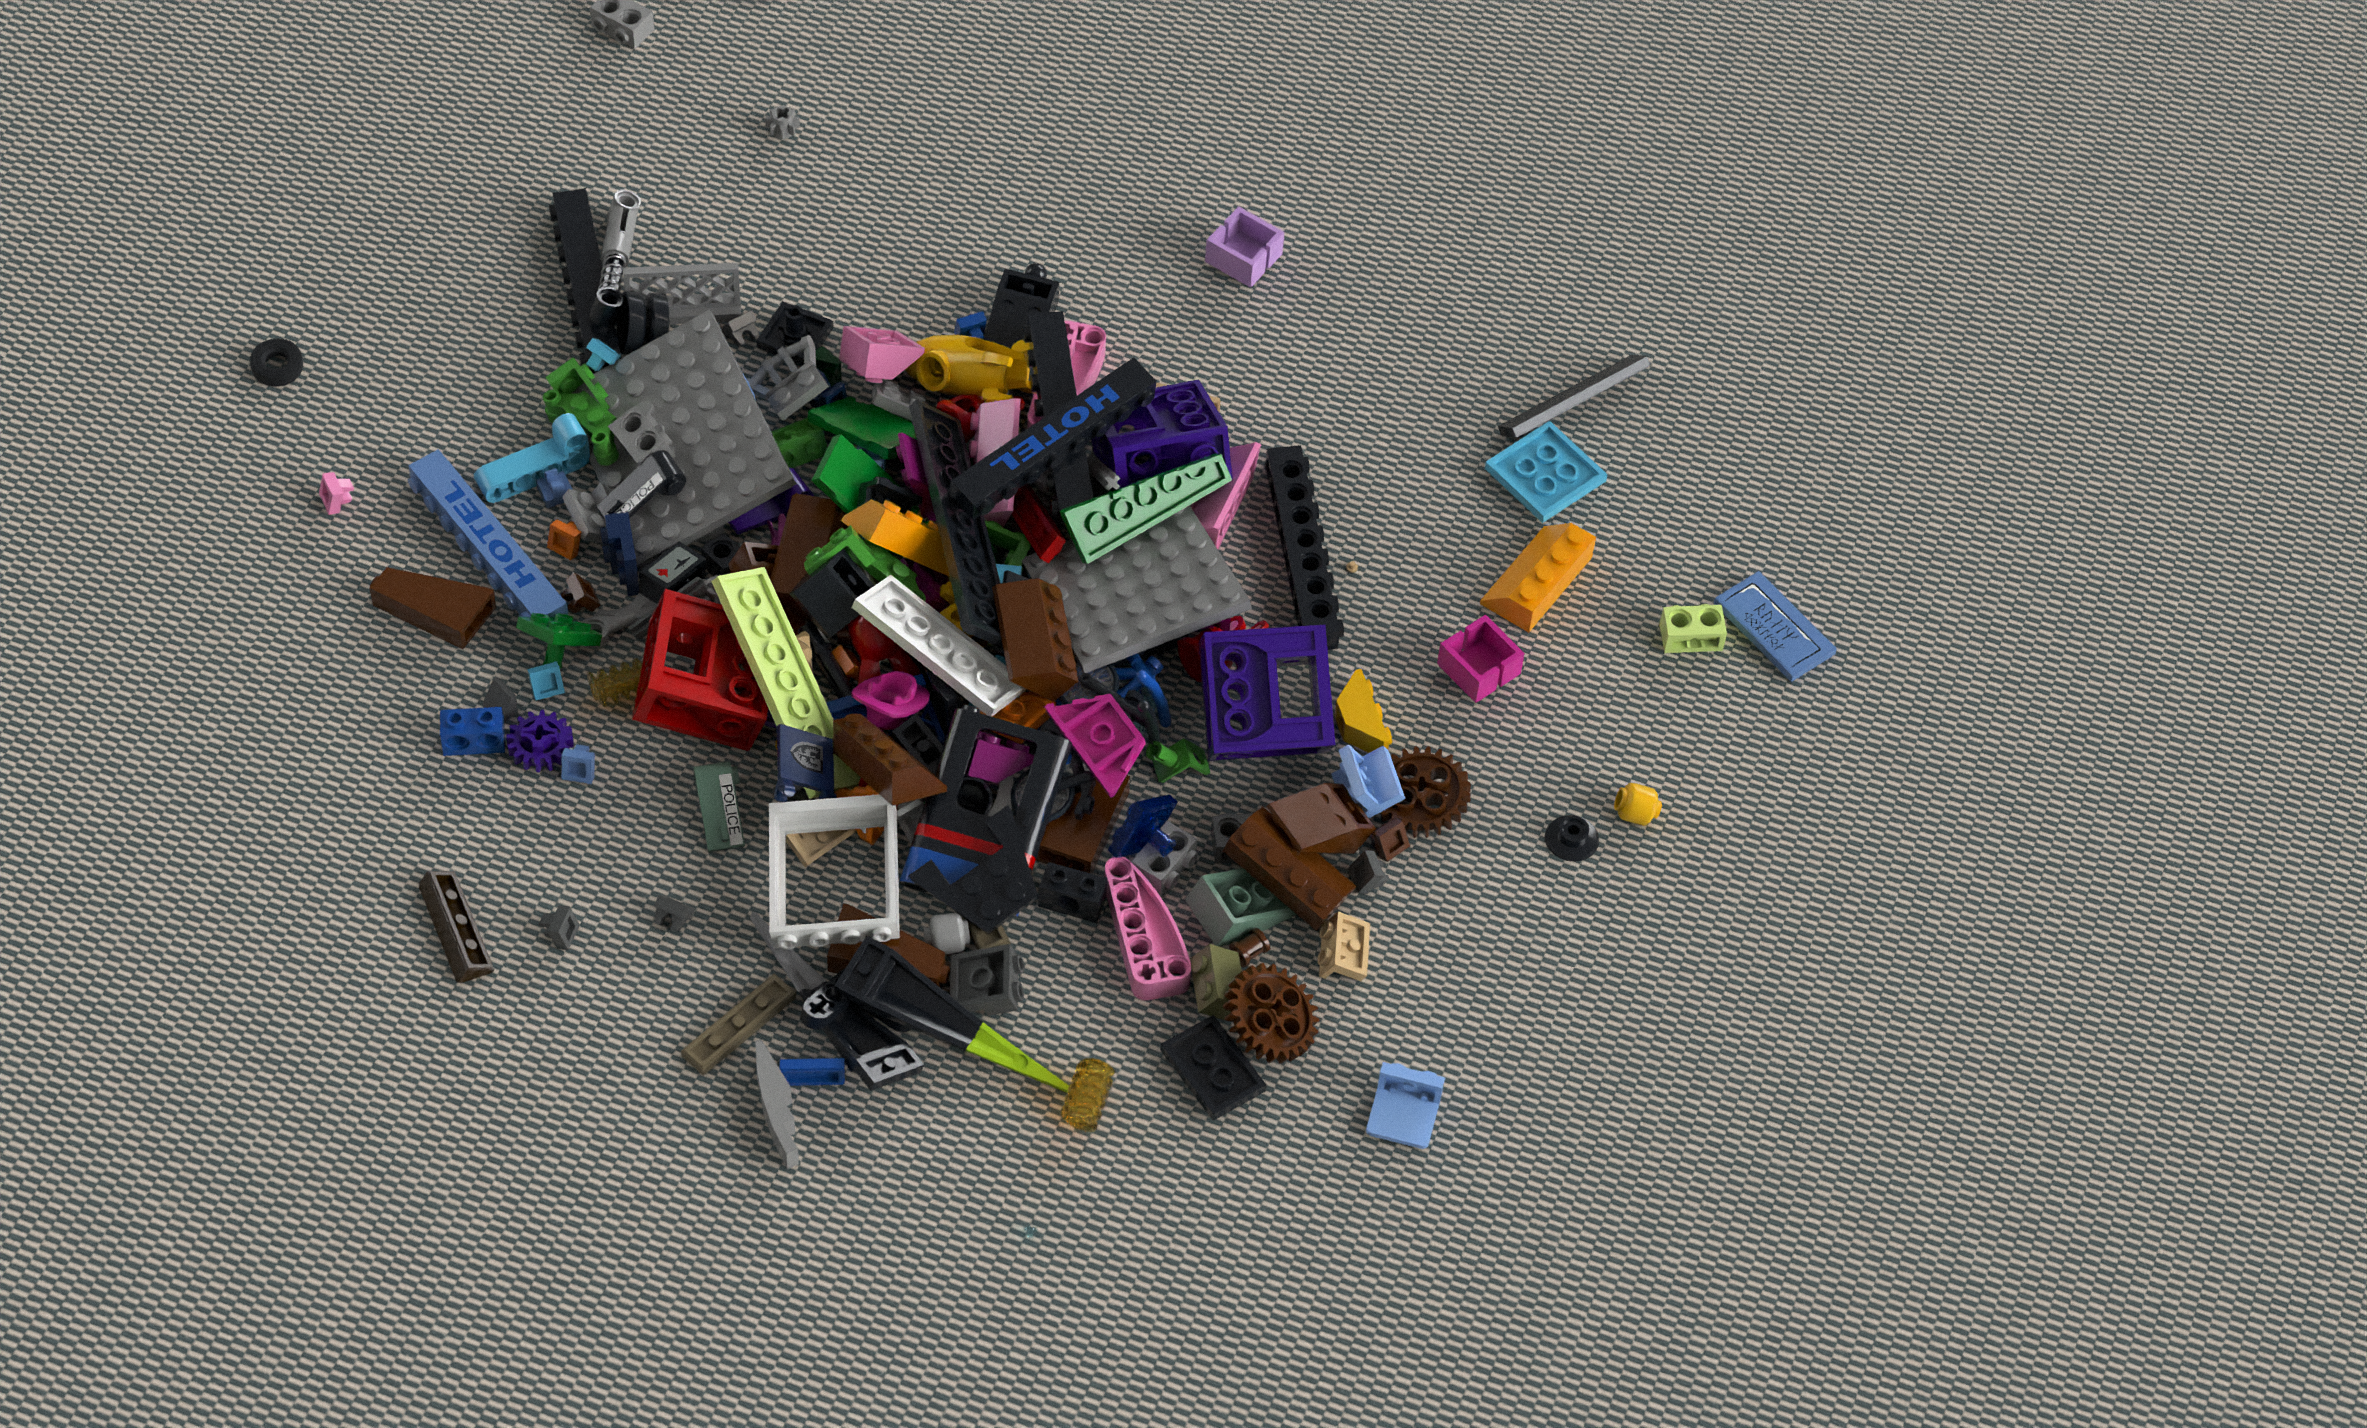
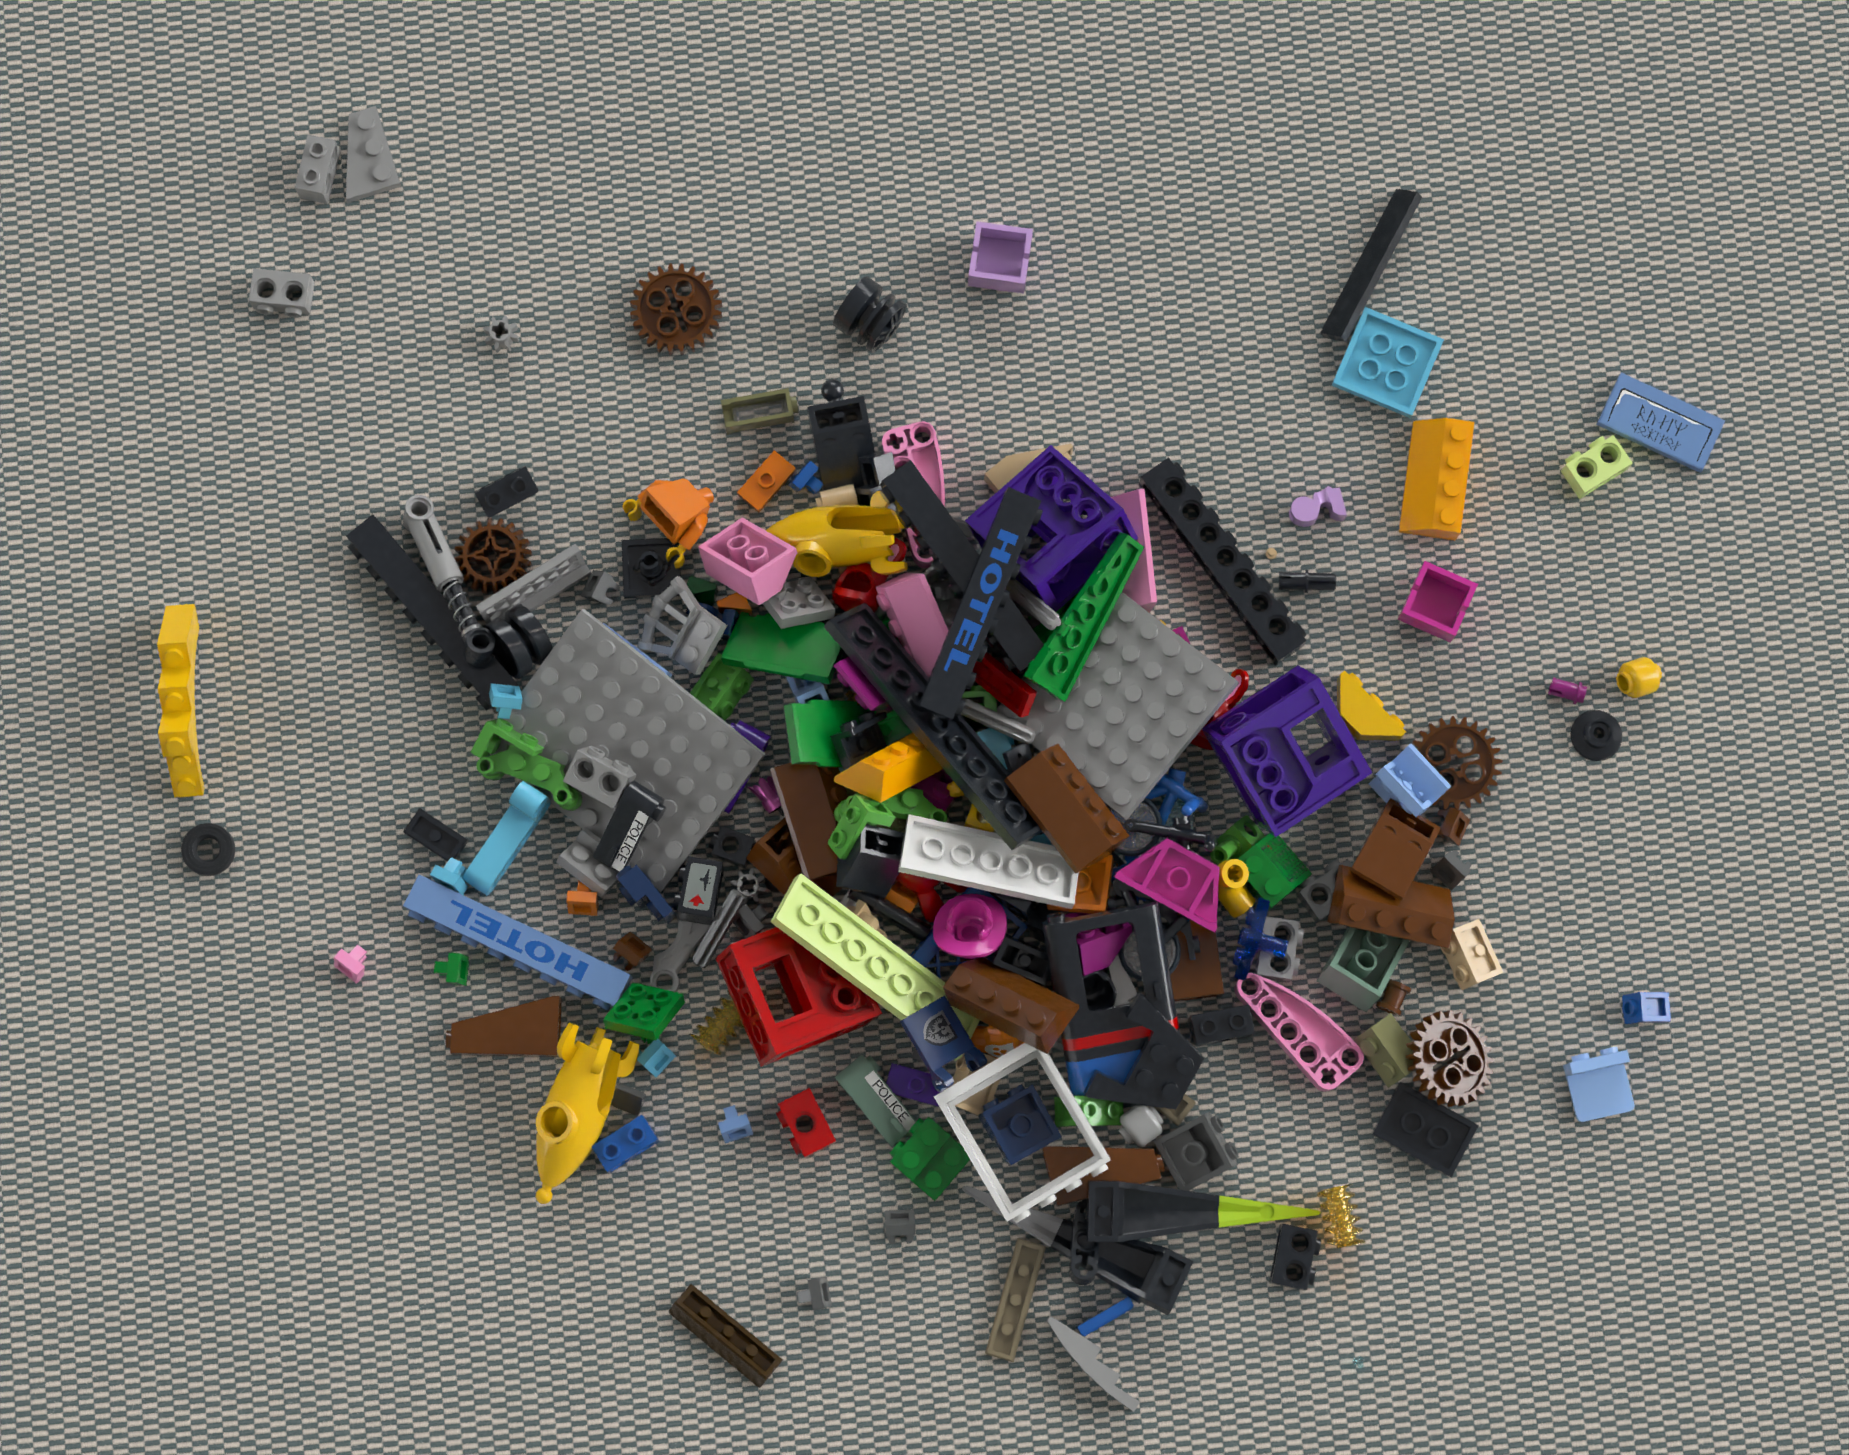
camera: 25 degrees left, 25 degrees up
dark purple gear [506,710,574,772] -> none
medium blue tile [536,468,573,508] -> none
none -> yellow arch [157,604,205,798]
none -> black plate [403,808,469,862]
none -> medium azure tile [430,858,468,895]
none -> green tile [434,953,469,986]
none -> reddish brown gear [454,518,533,595]
none -> black bracket [474,465,538,518]
none -> yellow piece [535,1022,640,1204]
none -> orange torso [623,478,714,568]
none -> reddish brown gear [630,263,723,356]
none -> orange slope [716,592,753,615]
none -> olive window [721,388,799,435]
none -> orange plate [737,450,796,513]
none -> red brick [776,1088,837,1159]
none -> black wheel [833,276,907,353]
none -> dark purple plate [886,1063,946,1107]
none -> green plate [889,1116,970,1201]
none -> light grey axle [961,698,1036,744]
none -> dark blue plate [978,1084,1062,1166]
none -> bright green bracket [1054,1096,1124,1127]
none -> yellow cylinder [1218,859,1256,918]
none -> green slope [1238,833,1312,912]
none -> black brick [1269,1224,1321,1291]
none -> black axle [1279,570,1336,593]
none -> lavender leg [1289,486,1347,527]
none -> magenta pin [1548,677,1587,705]
none -> bracket [1622,992,1671,1024]

